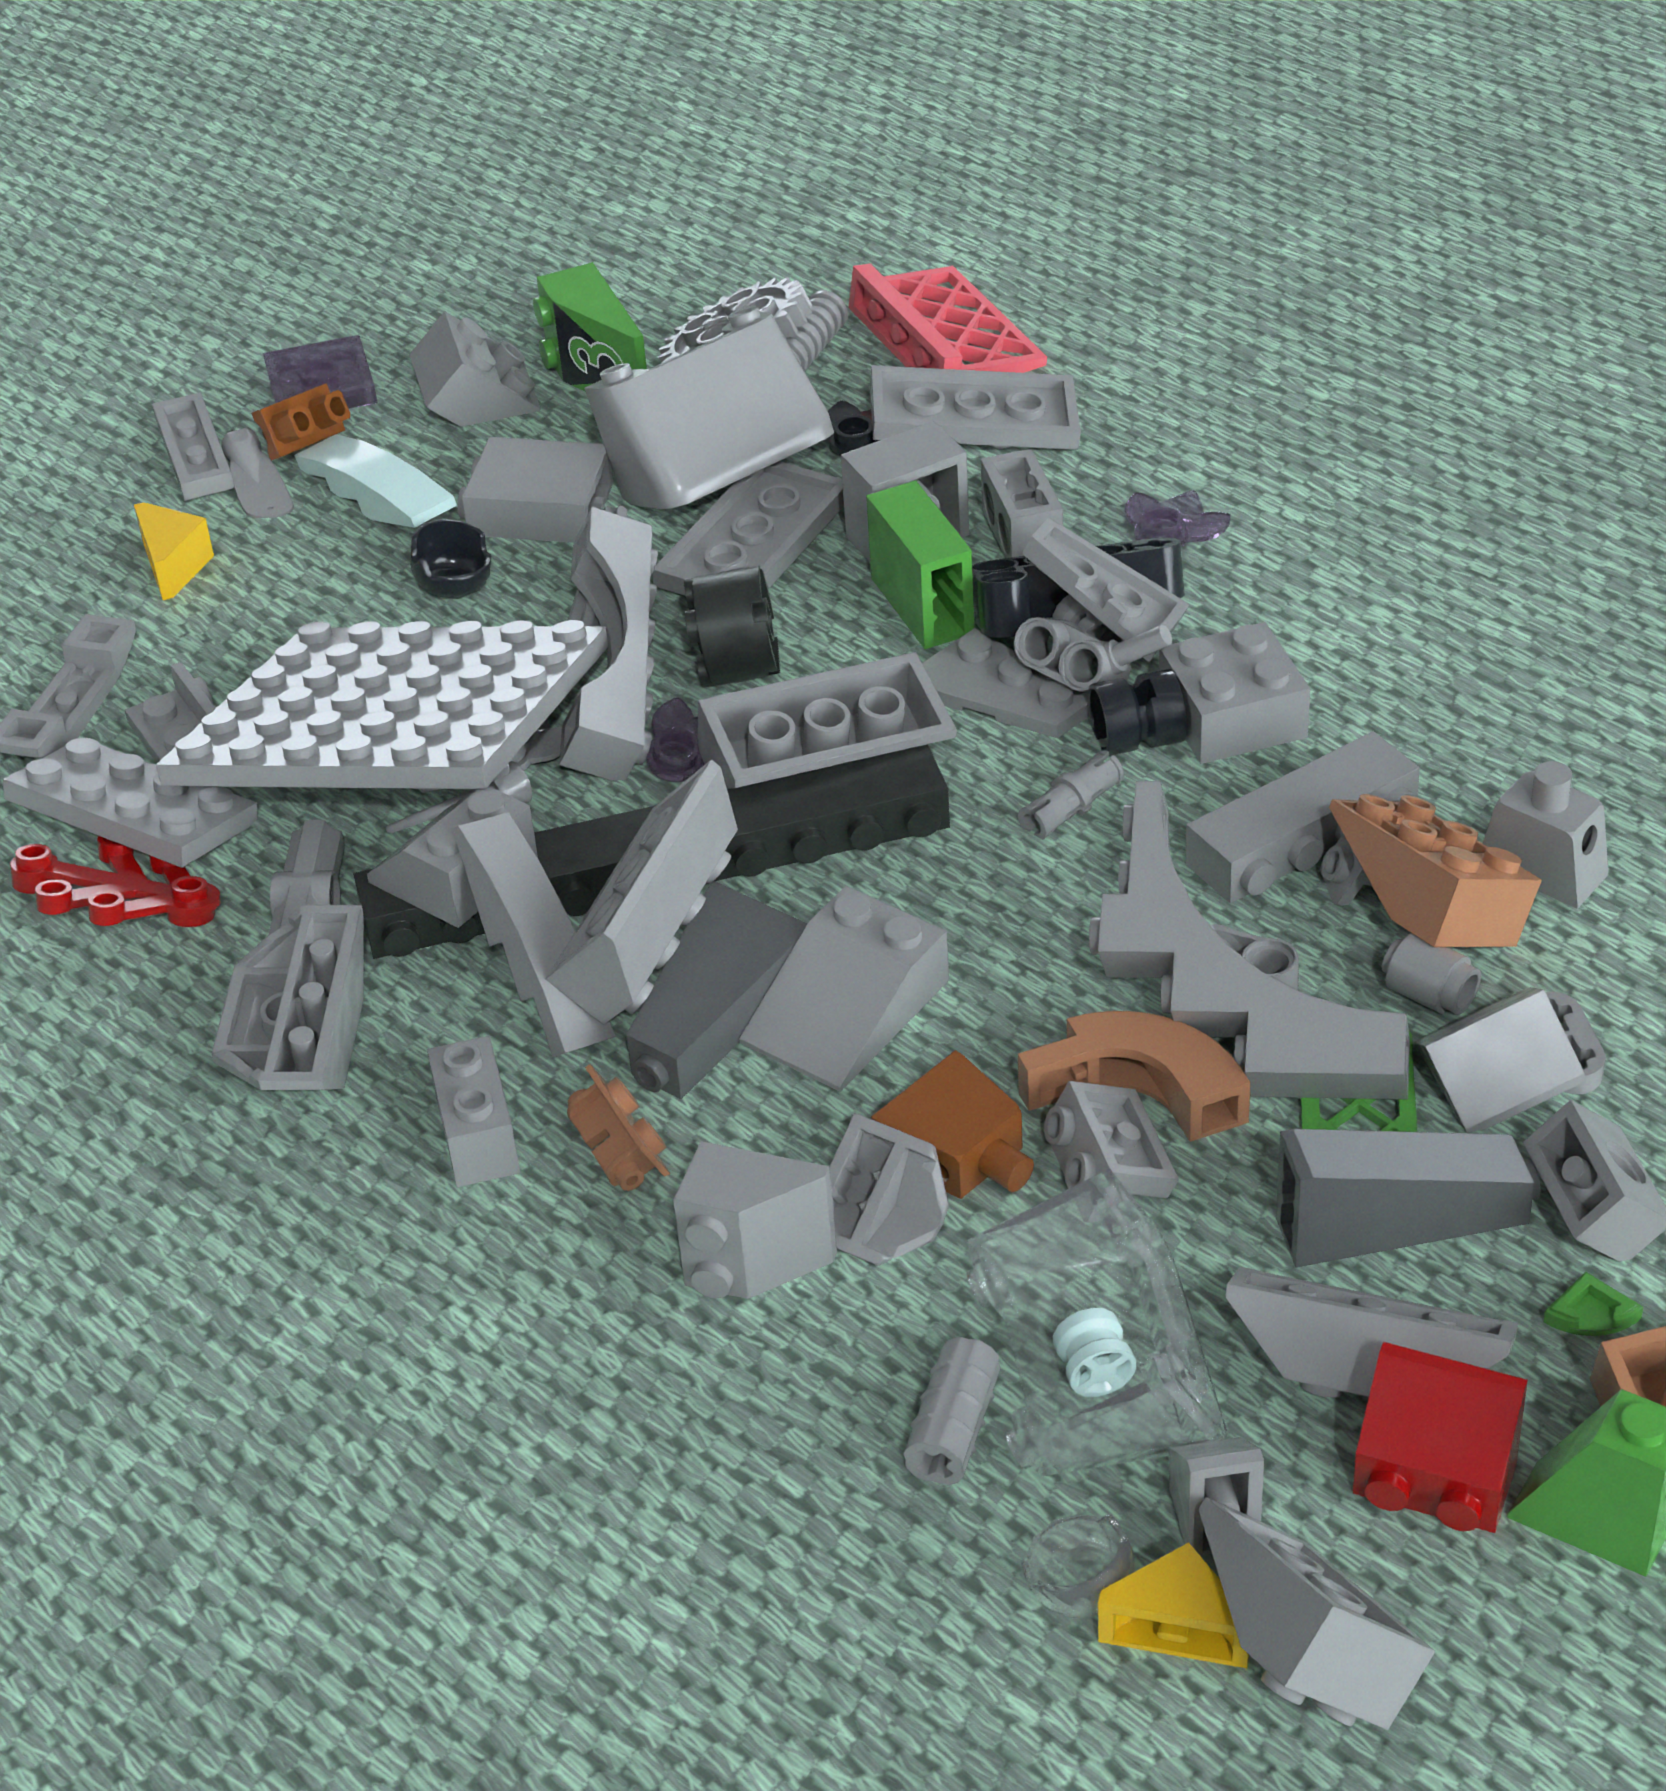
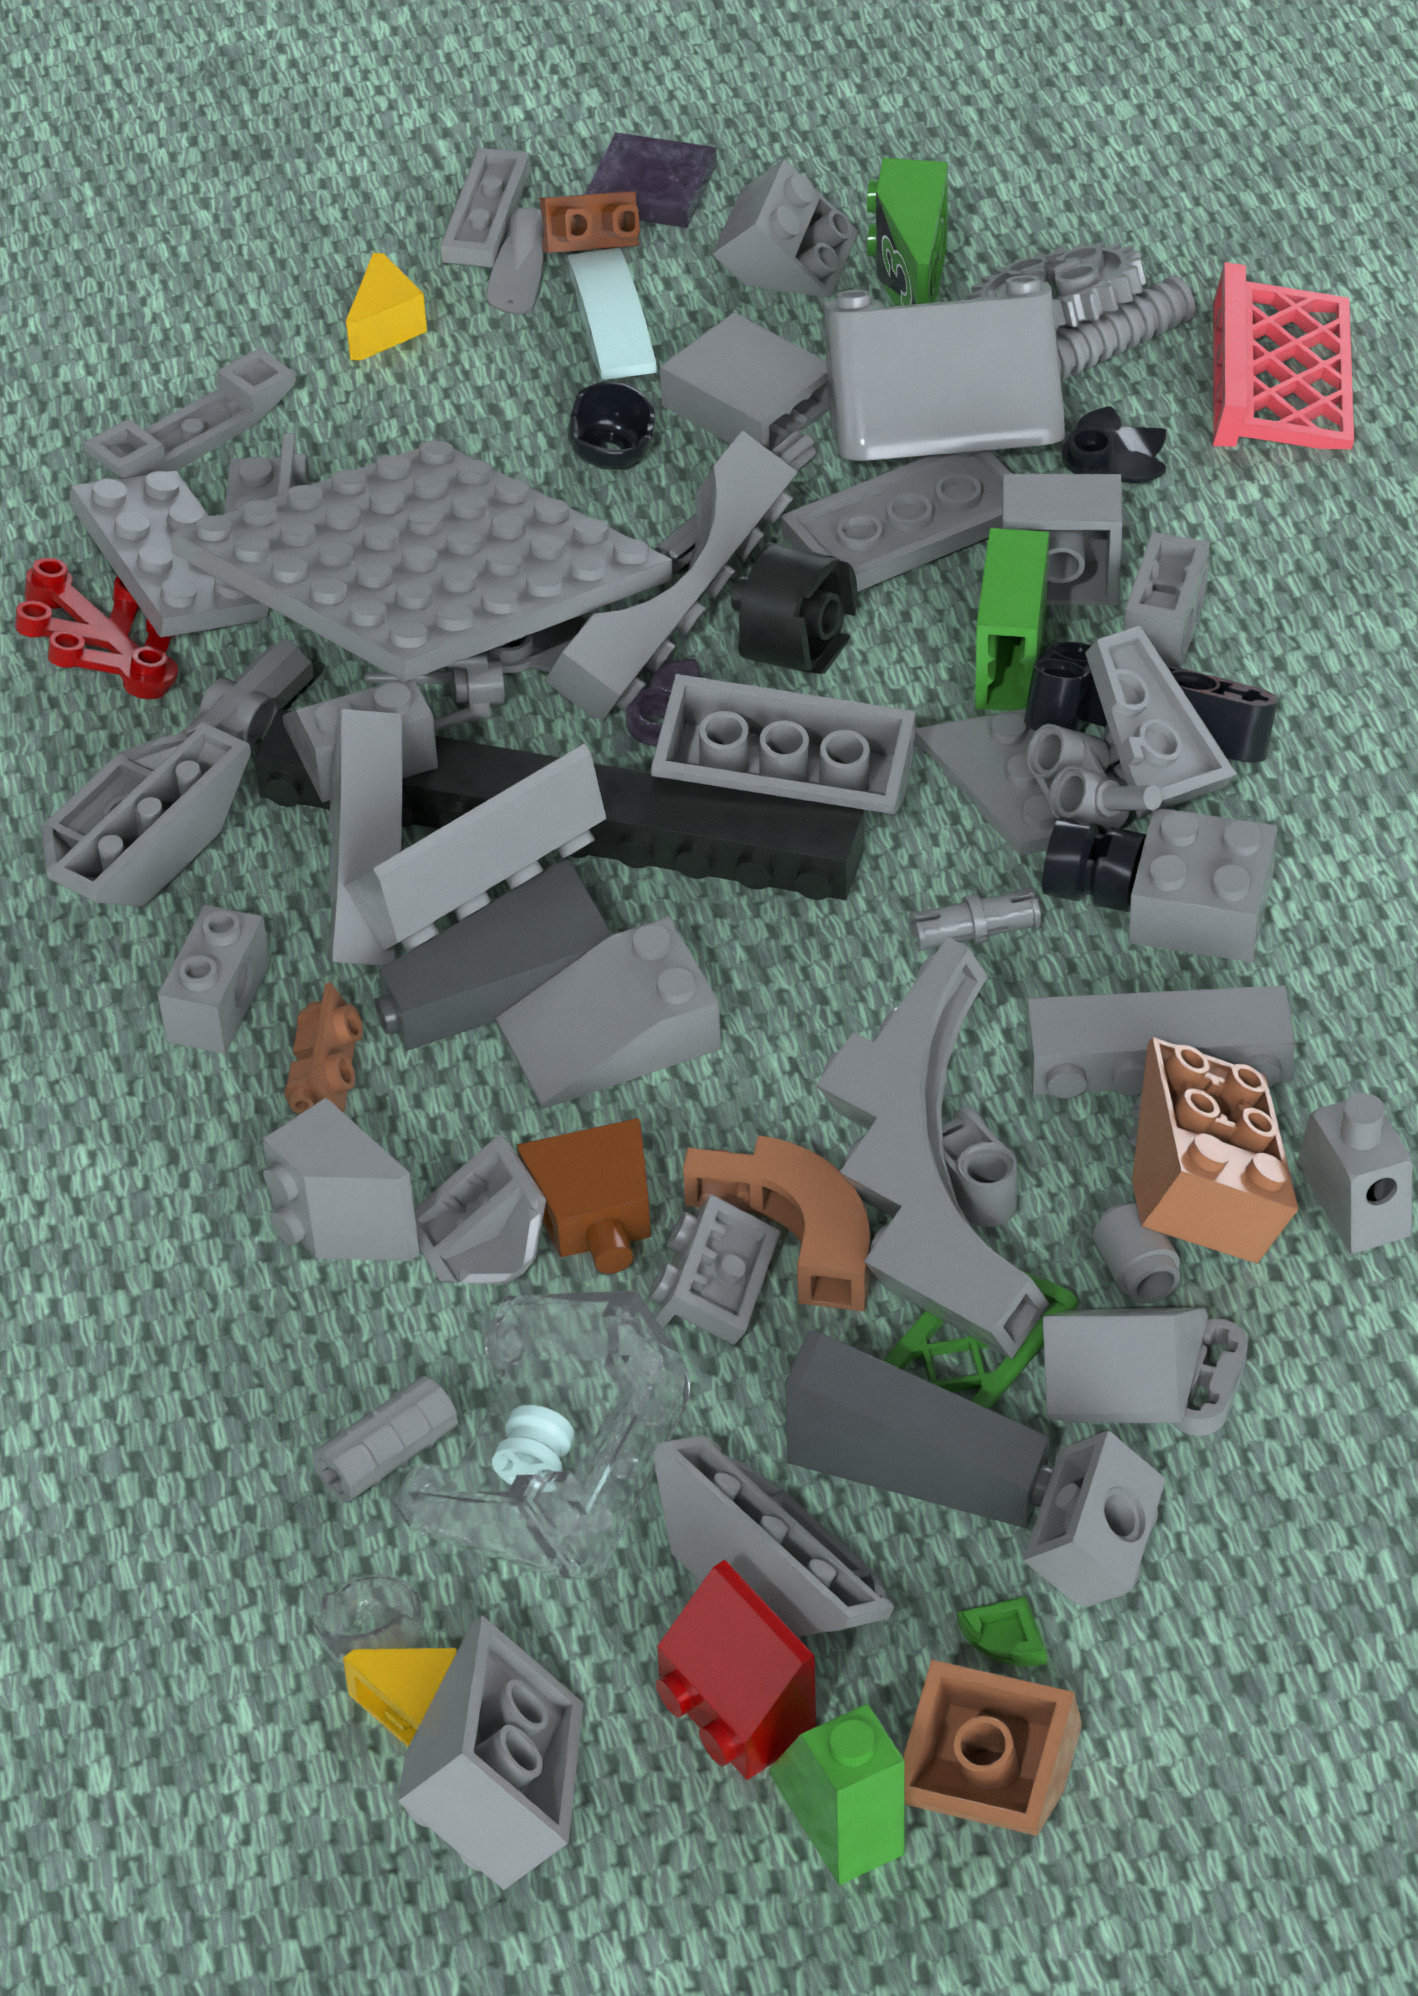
camera: 30 degrees right, 5 degrees up
light grey plate [870,365,1081,450] -> none
clear purple plate [1125,490,1231,547] -> none
light grey slope [1169,1437,1264,1556] -> none

